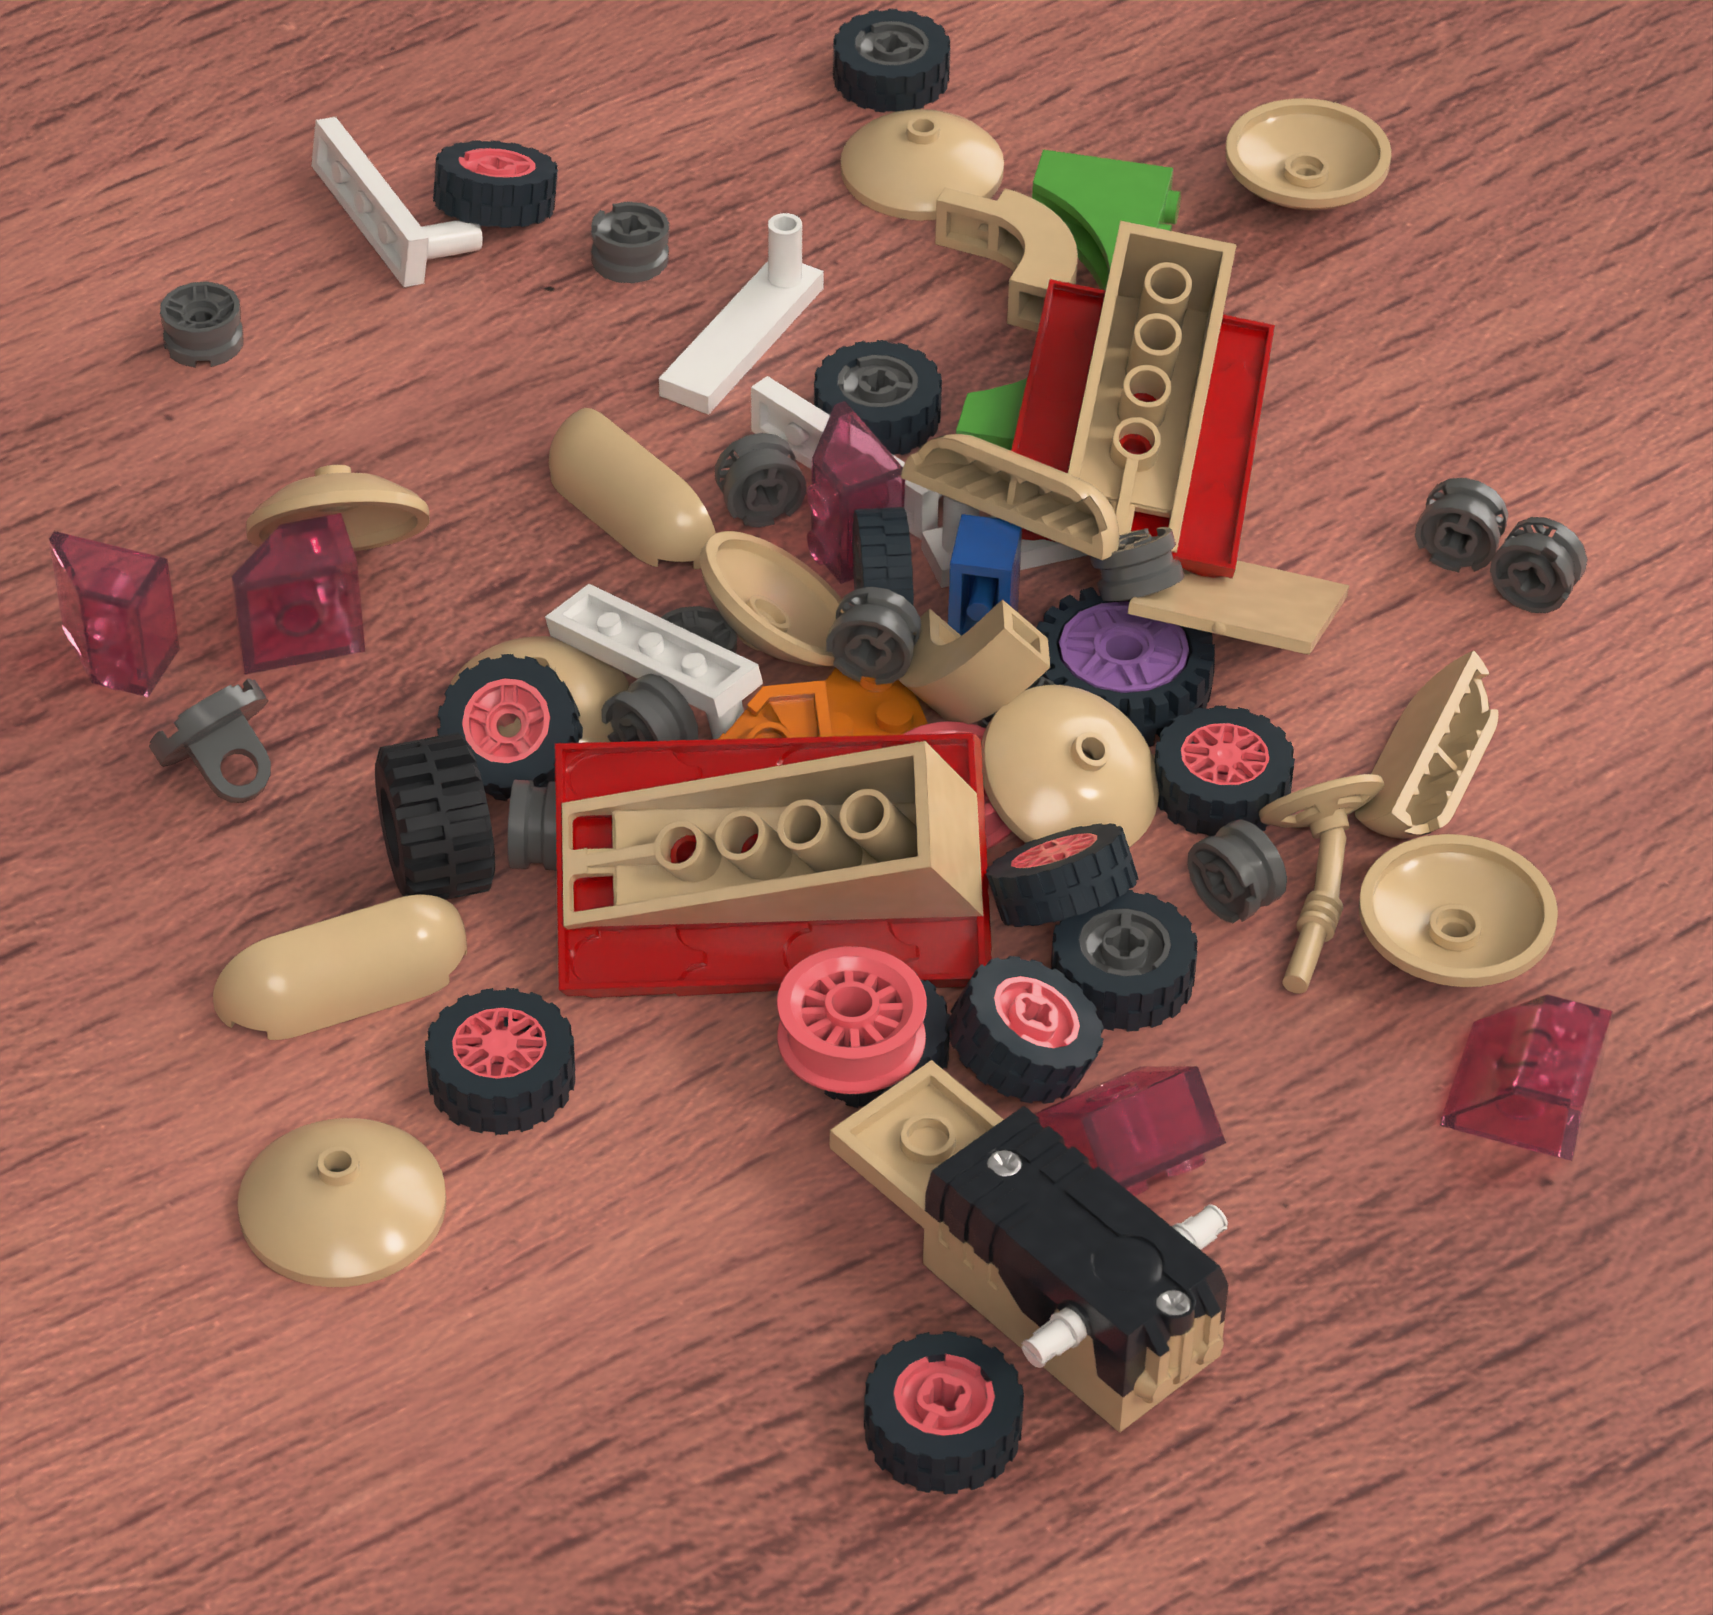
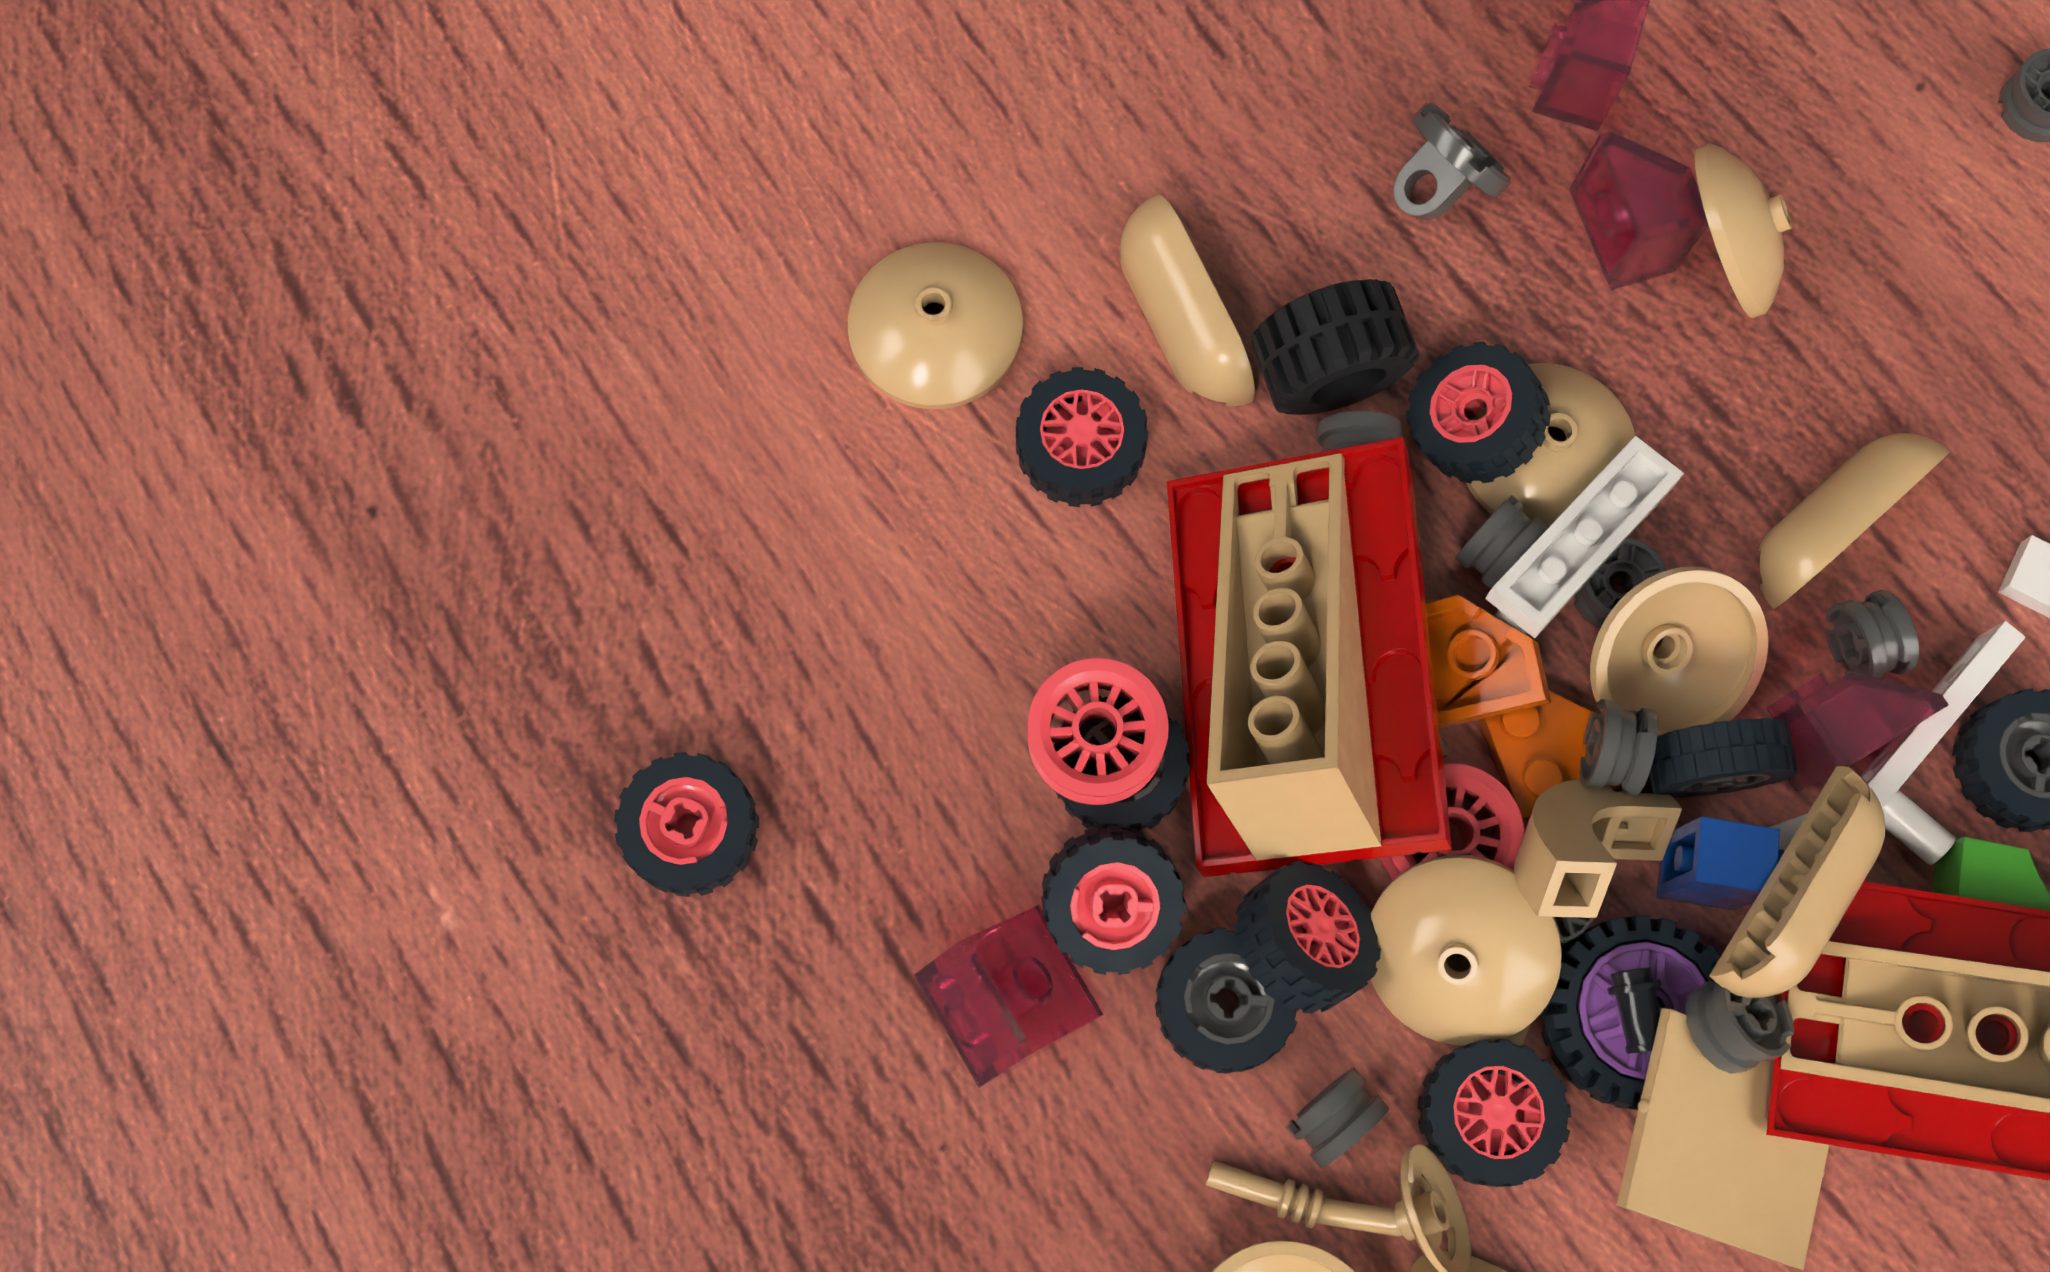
camera: 90 degrees right, 30 degrees up
piece [830,1060,1229,1433] -> none
none -> black pin [1607,967,1661,1053]

